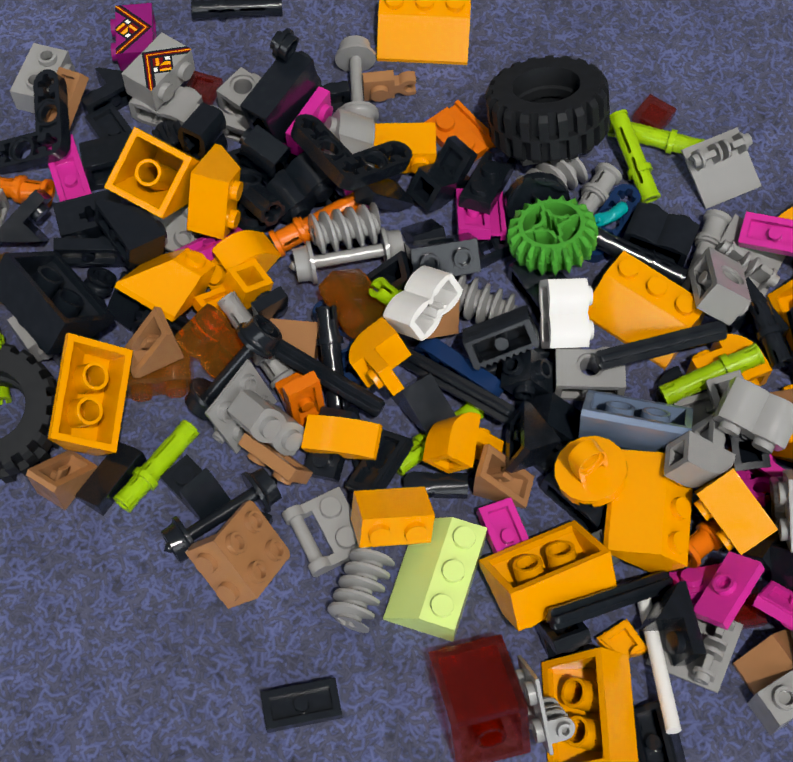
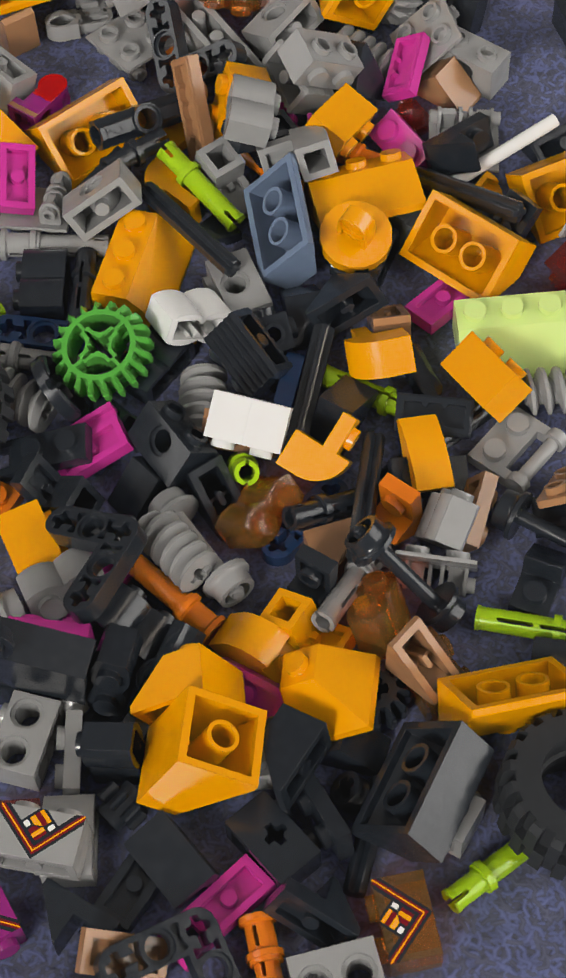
camera: 110 degrees left, 5 degrees down
teal piece [593,201,628,227] -> none
dark pink plate [694,551,765,630] -> none

